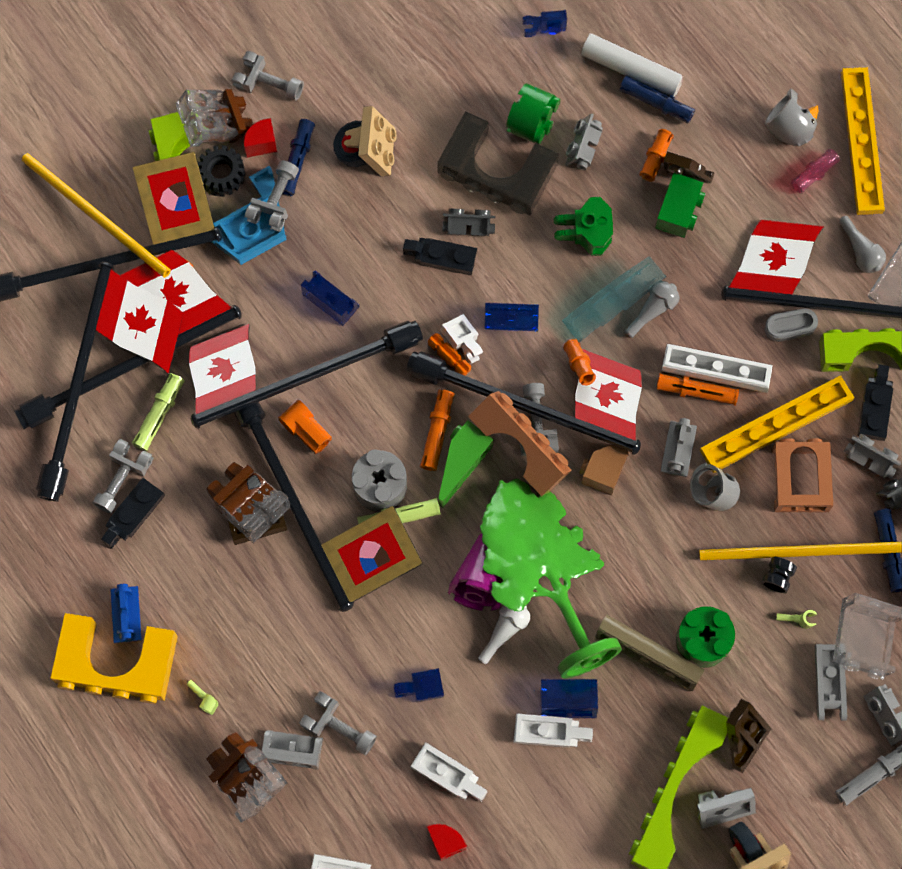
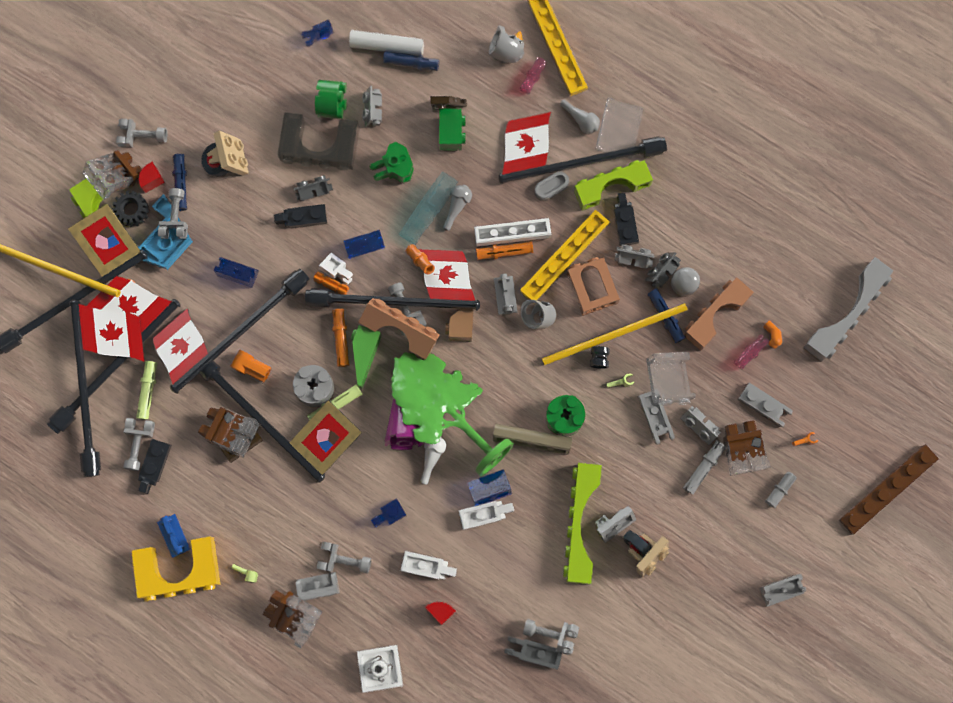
camera: 20 degrees left, 5 degrees up
orange pin [639,129,674,182] -> none
dark brown wing [726,699,772,773] -> none

